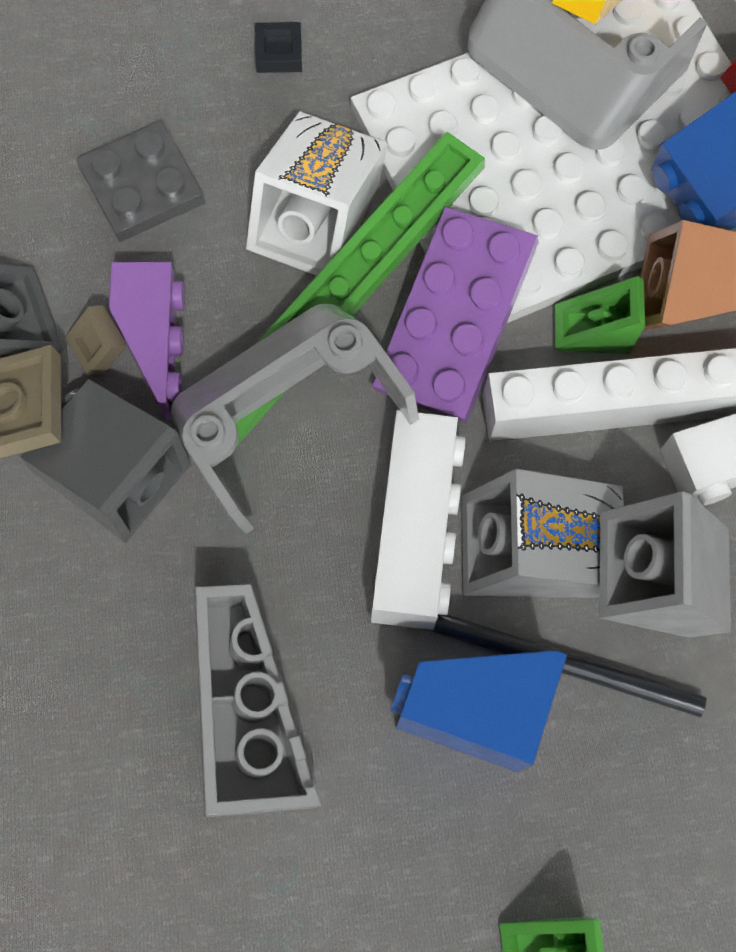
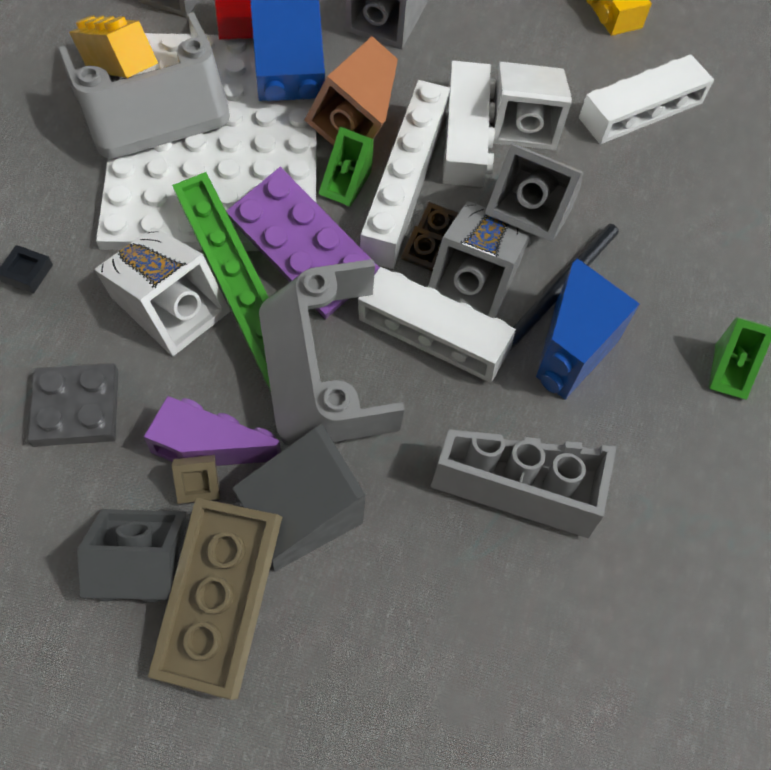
camera: 70 degrees left, 10 degrees down
none -> dark brown slope [401,202,459,271]

